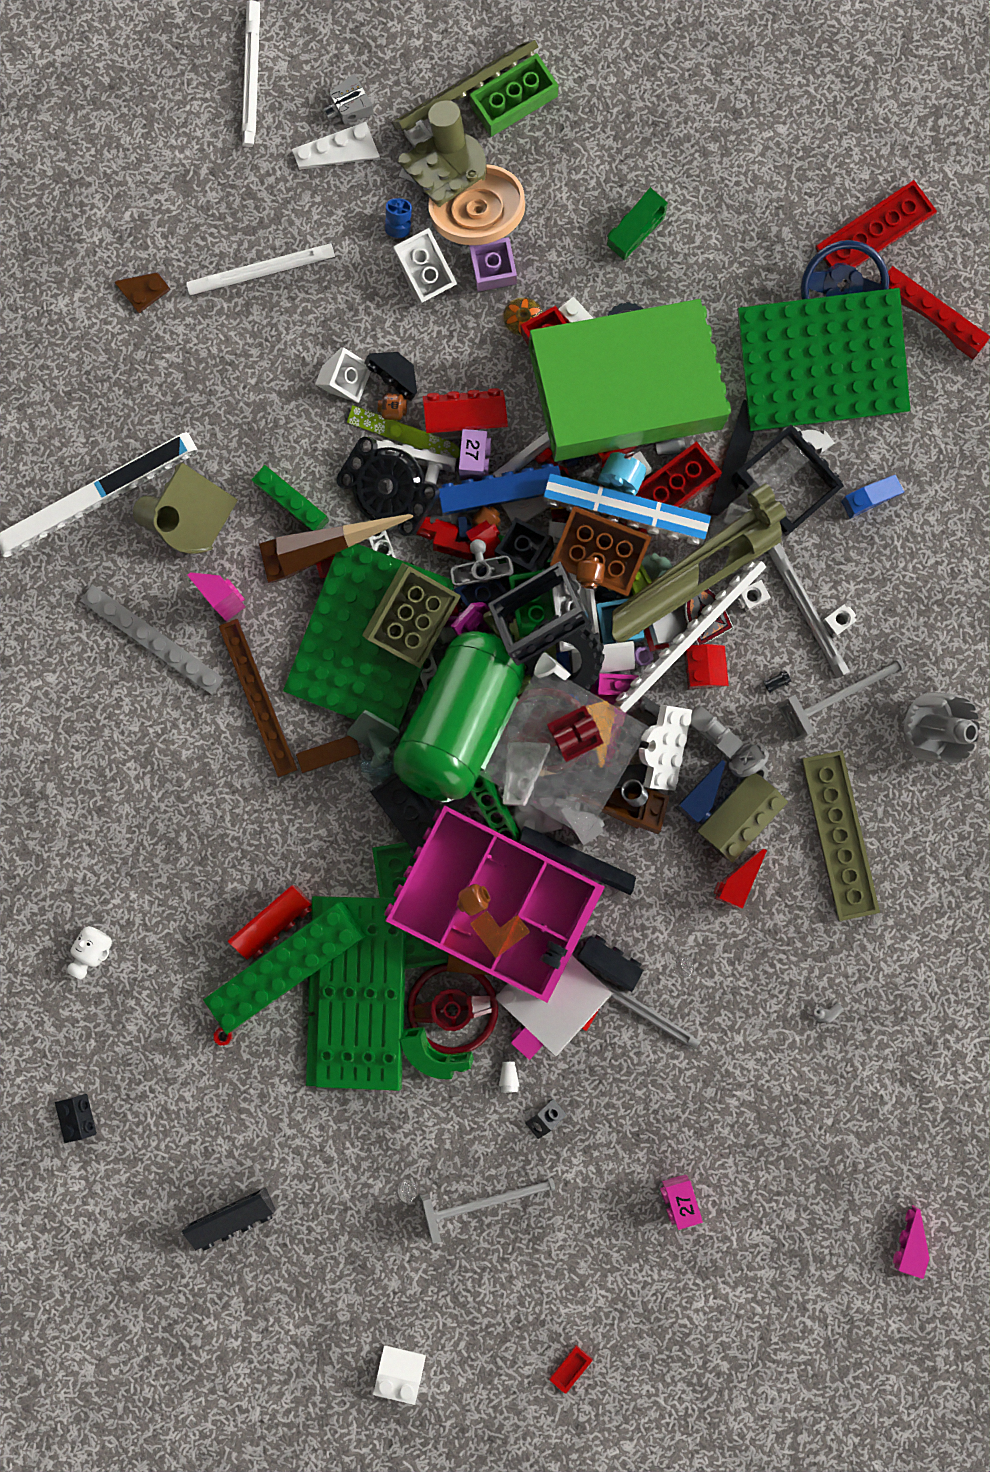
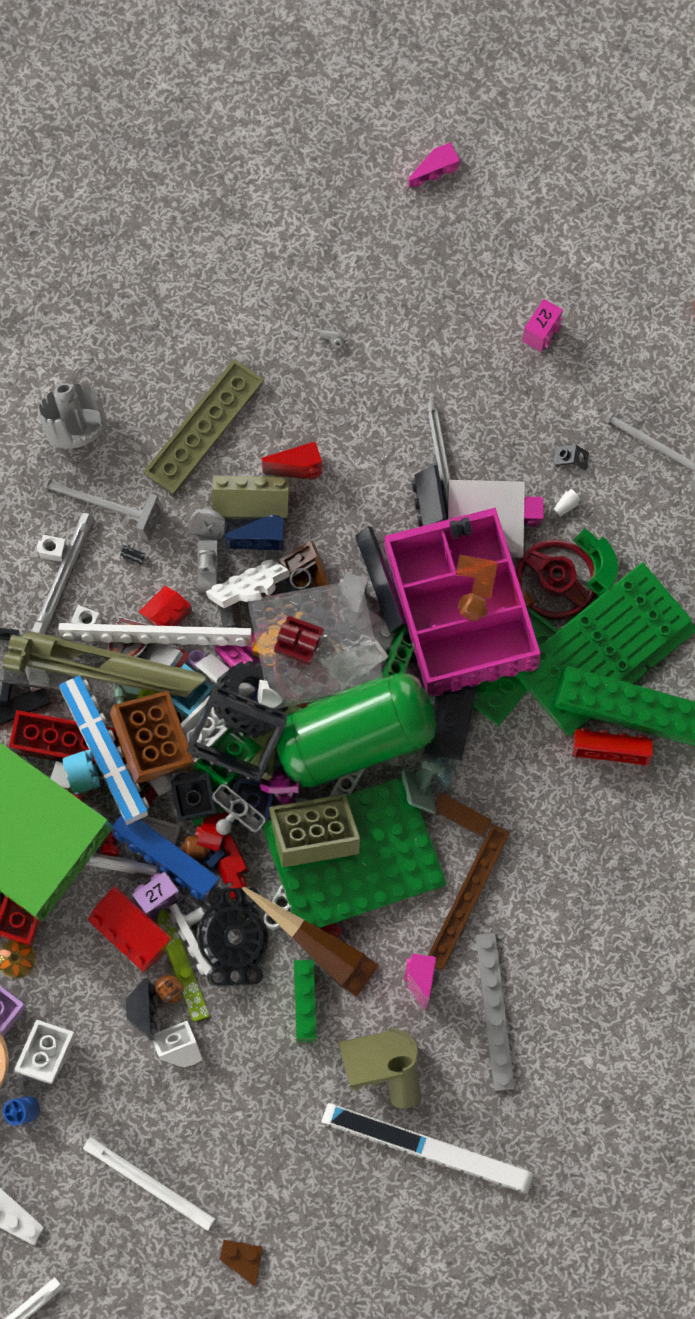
camera: 135 degrees left, 10 degrees down
dark orange head [576,557,605,589] -> none

